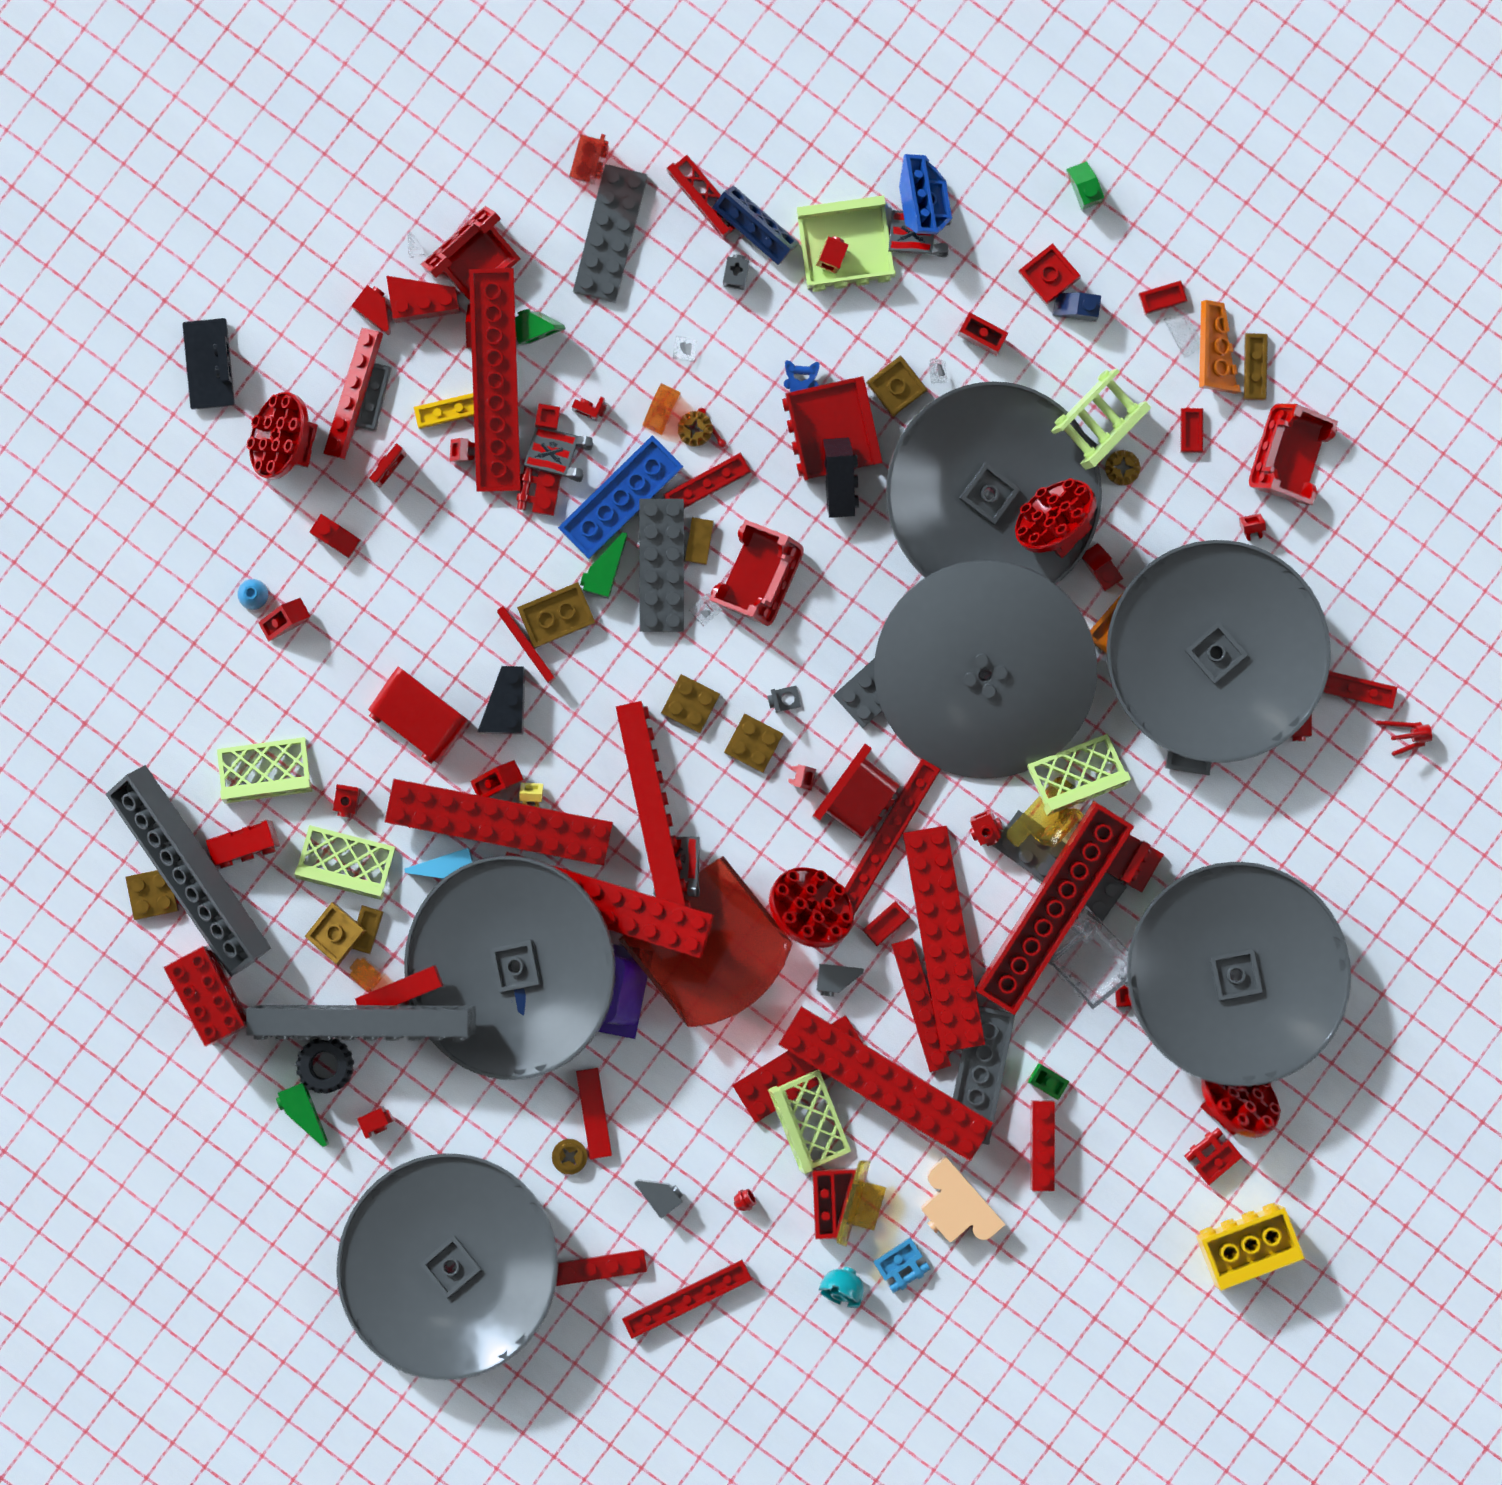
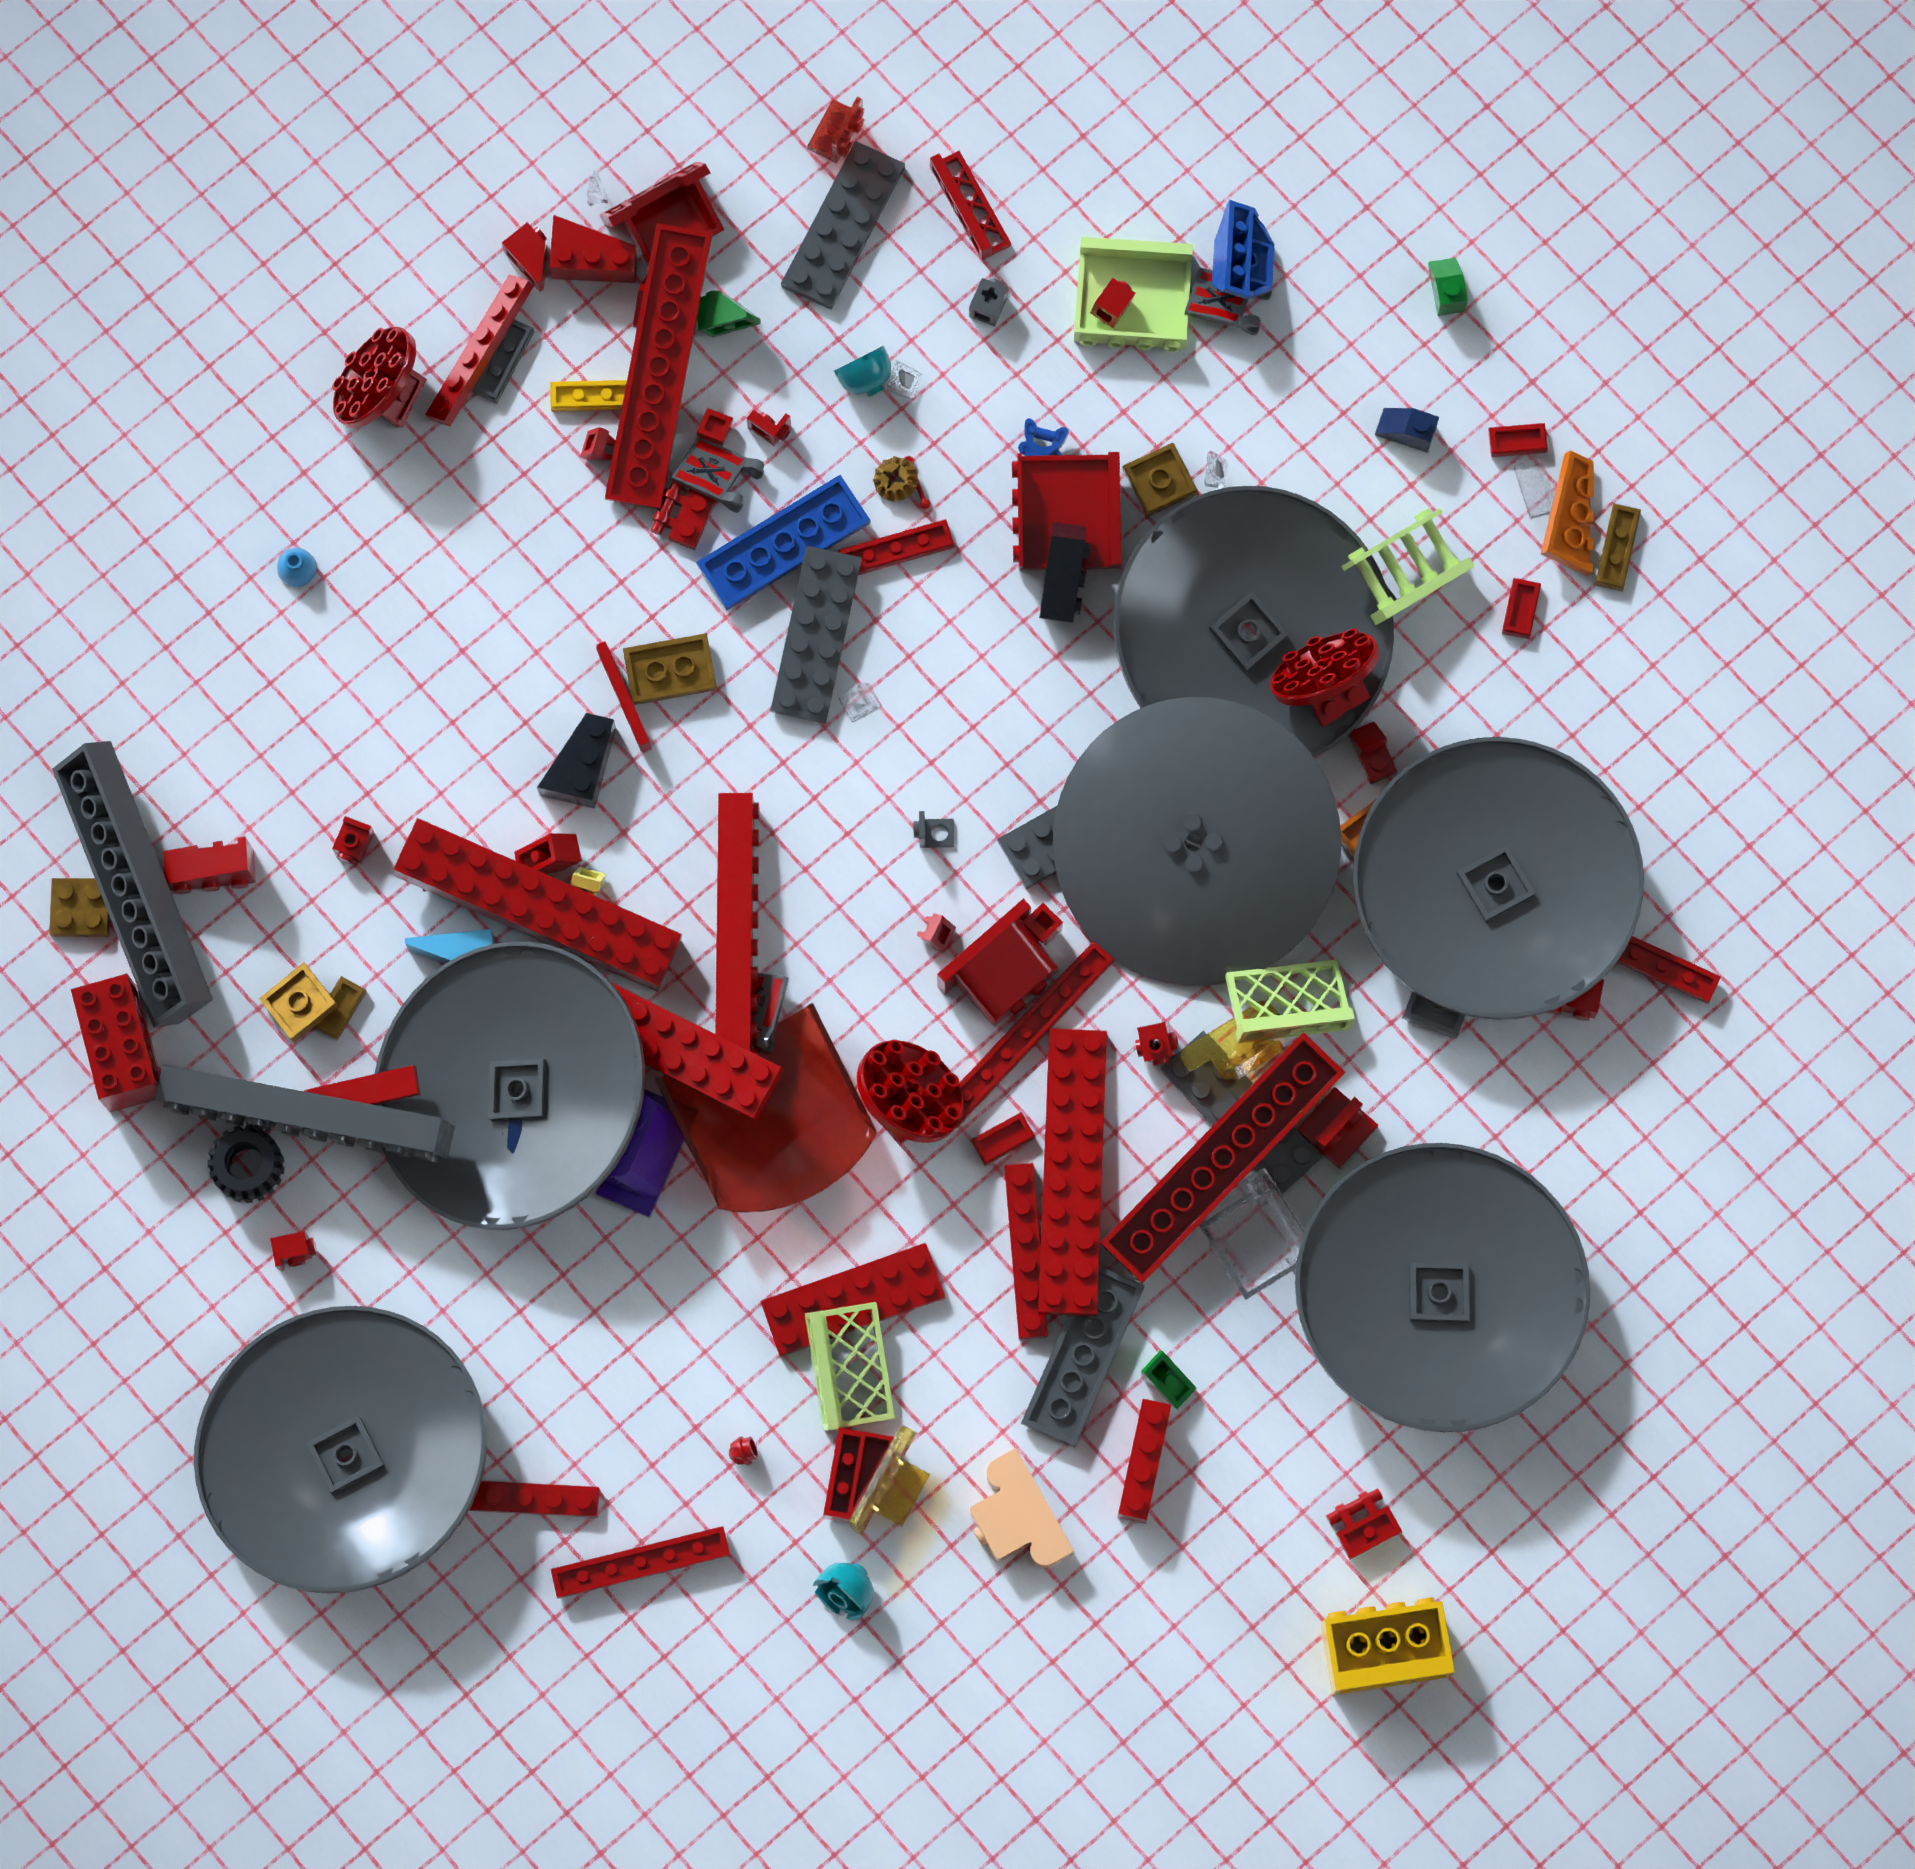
camera: 15 degrees right, 10 degrees down
black bracket [182,318,235,410] -> none
yellowish green fence [217,737,312,804] -> none
red slope [258,598,311,642] -> none
green slope [276,1083,329,1147] -> none
yellowish green fence [294,825,395,900] -> none
red slope [309,514,361,558] -> none
clear orange slope [349,957,386,992] -> none
red windscreen [368,666,471,764] -> none
red plate [369,443,407,488] -> none
pearl gold gear [552,1139,587,1175] -> none
red tile [576,1067,612,1159] -> none
green slope [580,532,628,599] -> none
dark grey slope [634,1179,683,1219] -> none
clear orange slope [642,383,681,435] -> none
pearl gold plate [661,674,720,733] -> none
pearl gold tile [685,517,714,565] -> none
red windscreen [709,519,804,626] -> none
dark blue fence [712,185,799,265] -> none
pearl gold plate [724,713,783,773] -> none
red brick [778,1006,993,1162] -> none
dark grey slope [816,964,864,997] -> none
dark azure plate [873,1237,931,1293] -> none
red brick [958,312,1008,356] -> none
red plate [1018,243,1081,305] -> none
pearl gold gear [1105,450,1141,485] -> none
red tile [1114,984,1132,1007] -> none
red bracket [1200,1079,1281,1138] -> none
red tile [1239,514,1266,541] -> none
red windscreen [1249,404,1339,505] -> none
red plant [1376,721,1432,756] -> none
none -> teal cylinder [834,345,891,397]
none -> red brick [1023,903,1063,946]

